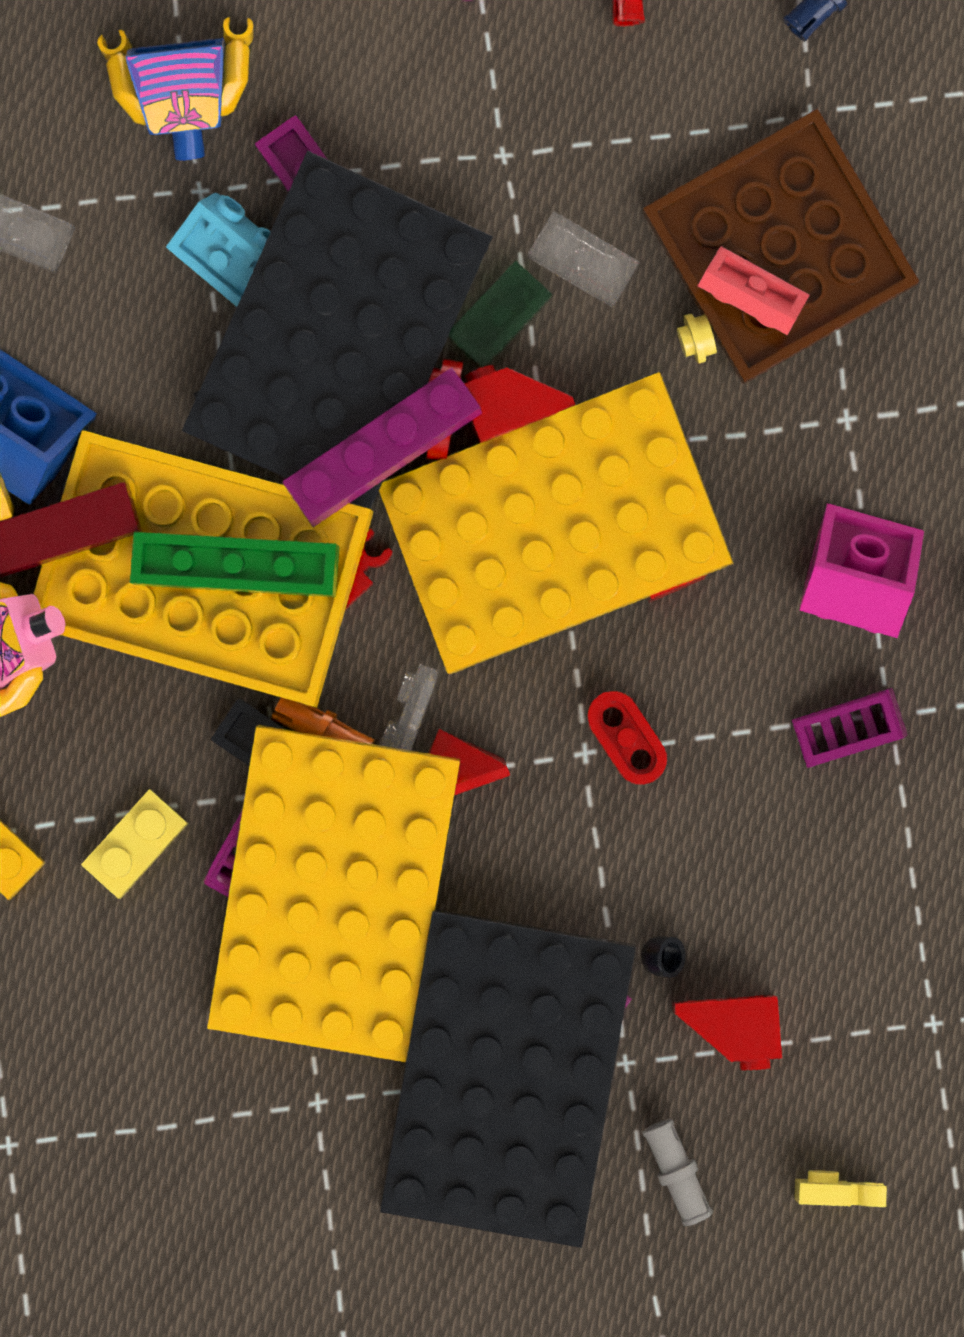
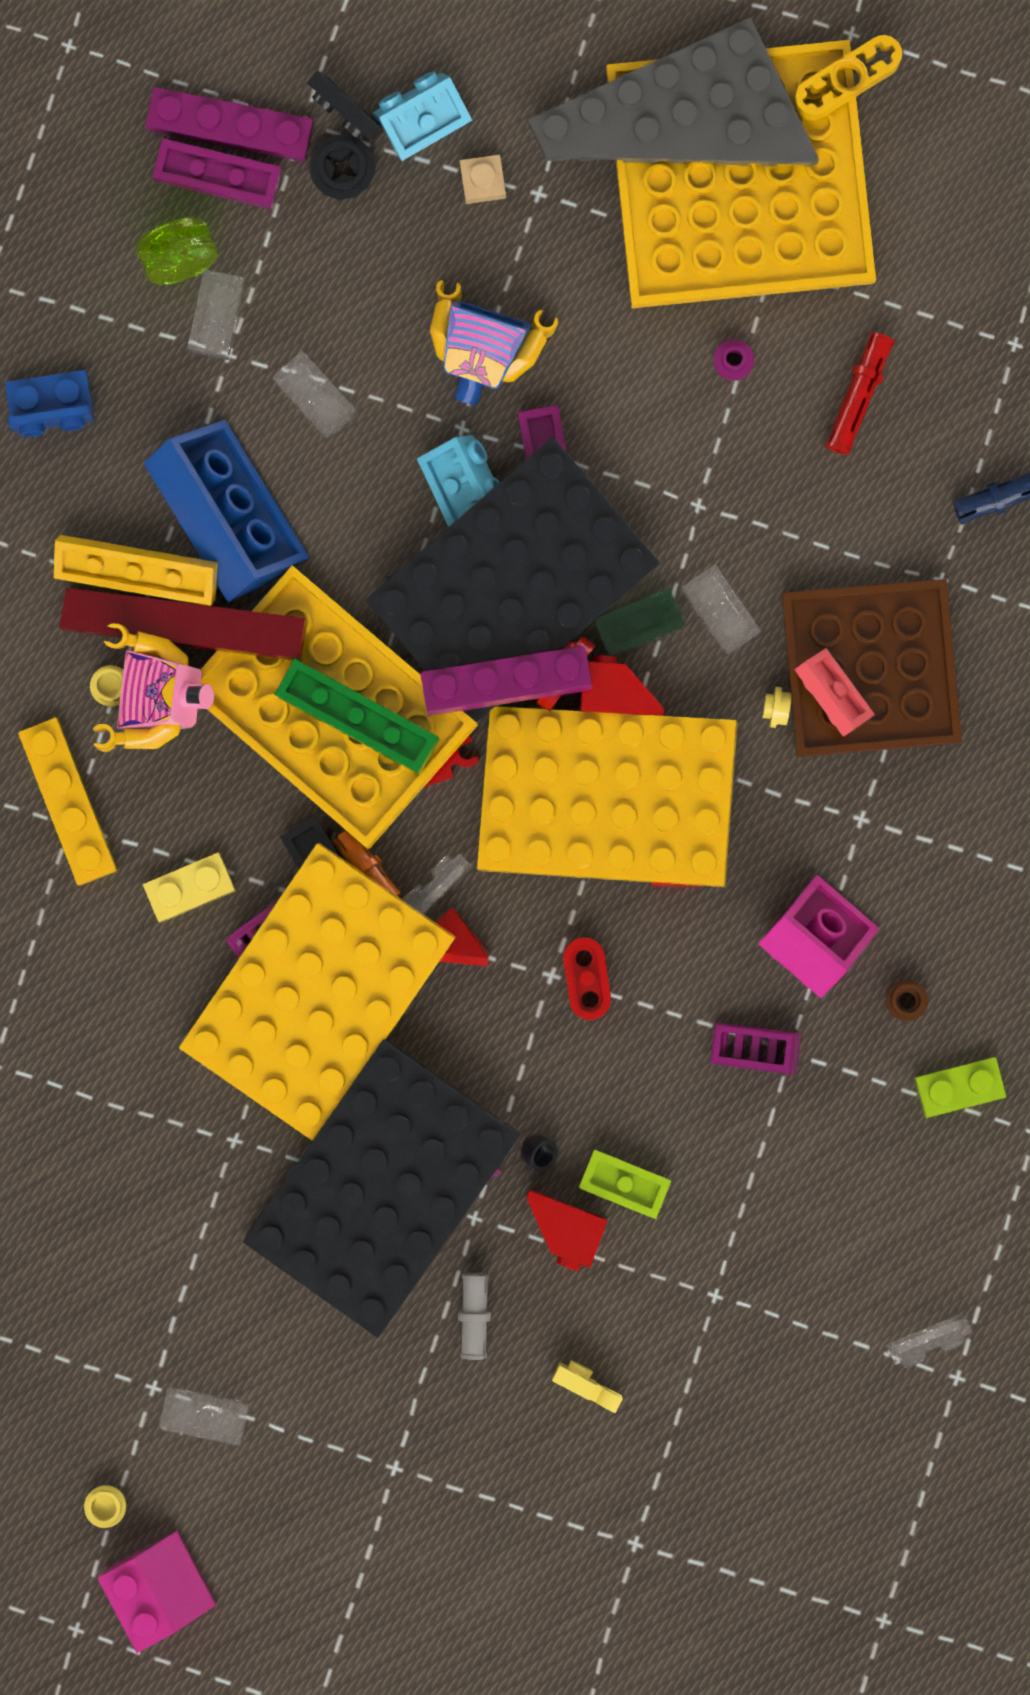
camera: 30 degrees right, 0 degrees up
none -> lime plate [579,1149,671,1219]

